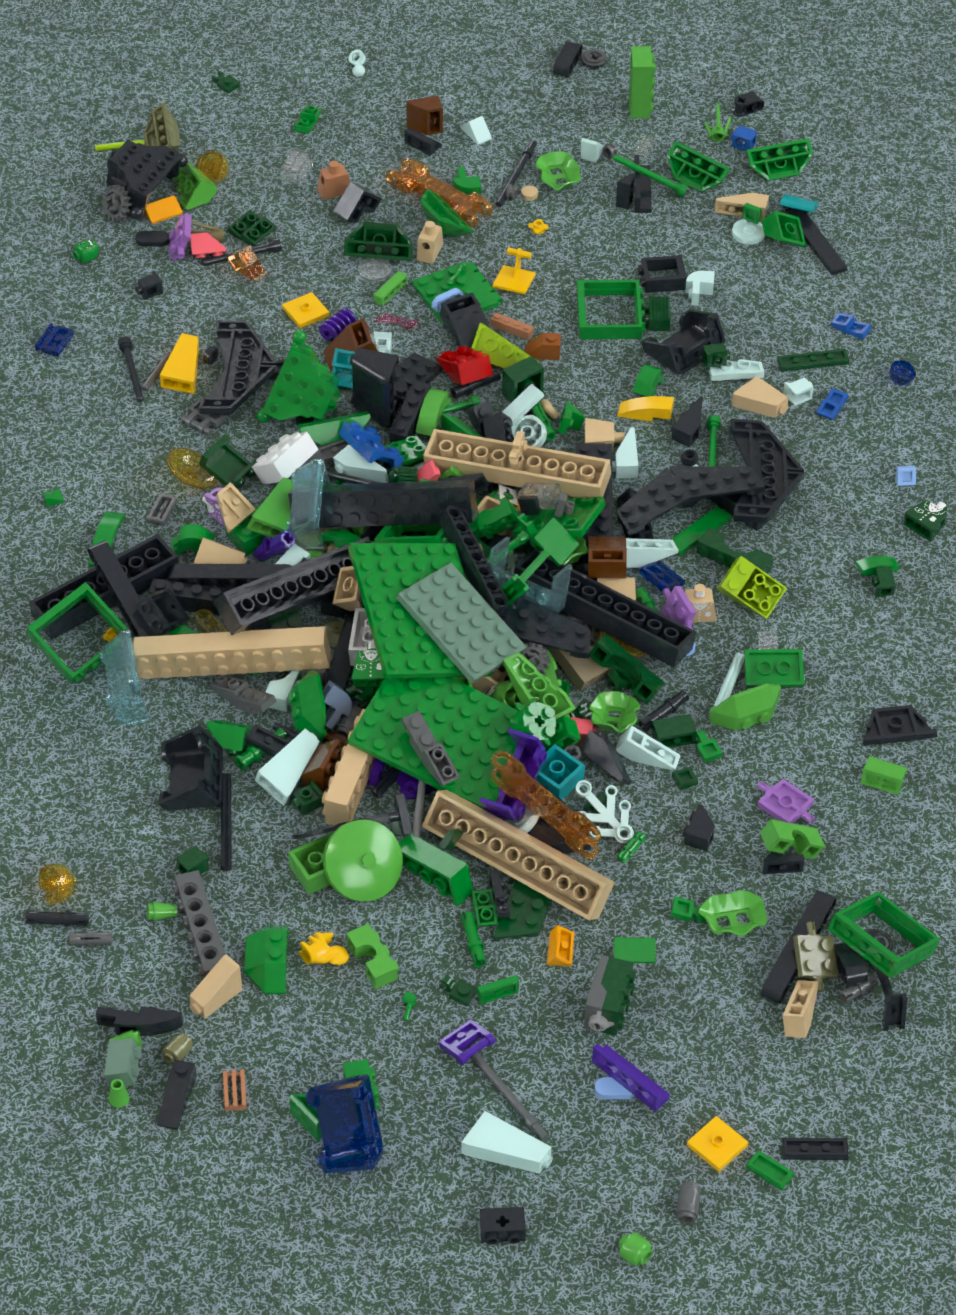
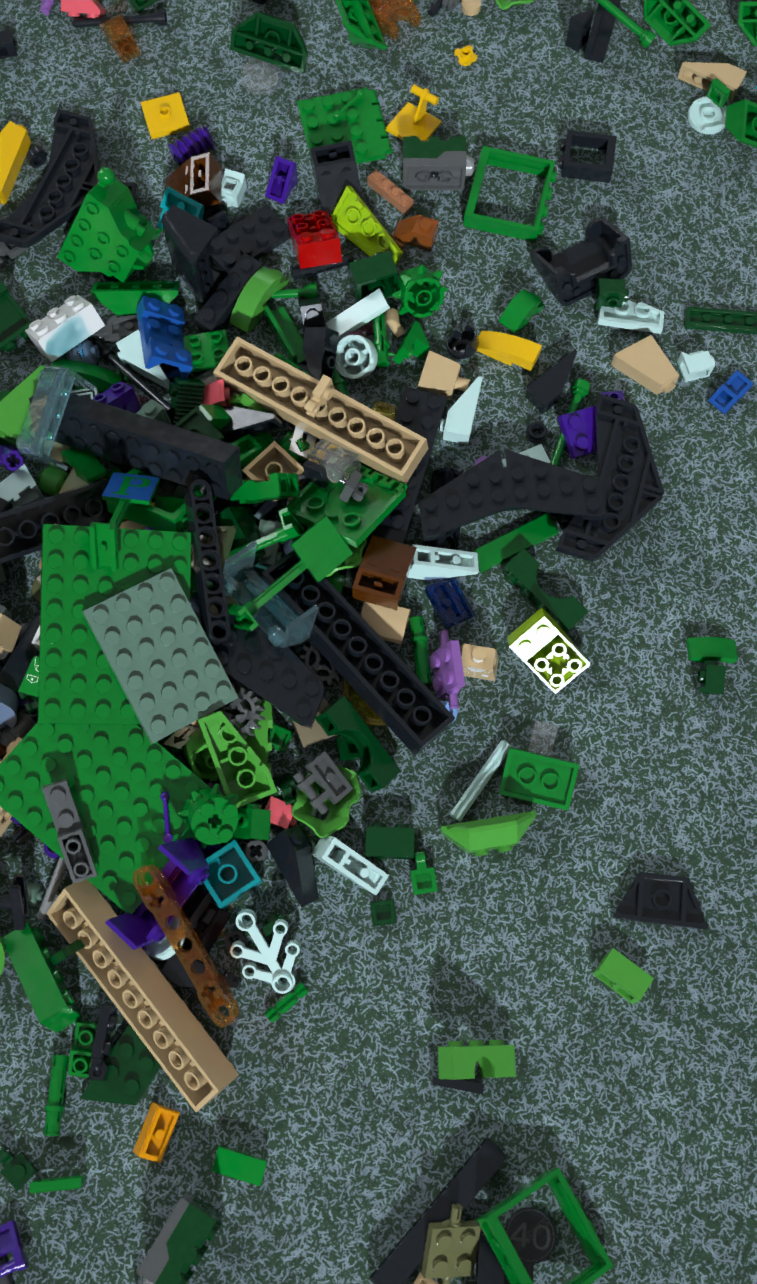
camera: 15 degrees right, 25 degrees up
bright green piece [373,271,408,306] -> none
clear pink hair [373,313,418,329] -> none
tan torso [417,221,443,264] -> none
light blue tile [432,288,463,313] -> none
black pin [639,690,689,732] -> none
dark green brick [645,296,671,331] -> none
green plate [670,896,706,923] -> none
black slope [682,804,715,852] -> none
light aqua brick [685,271,715,306] -> none
bright green piece [698,890,767,936] -> none
medium lavender plate [757,779,815,824] -> none
none -> green piece [89,472,160,572]
none -> dark purple hinge [160,791,173,843]
none -> dark purple slope [265,155,298,204]
none -> dark grey plate [292,751,353,815]
none -> green brick [392,264,448,320]
none -> dark grey piece [402,136,474,191]
none -> black hair [446,326,479,359]
none -> dark purple wing [557,406,596,459]

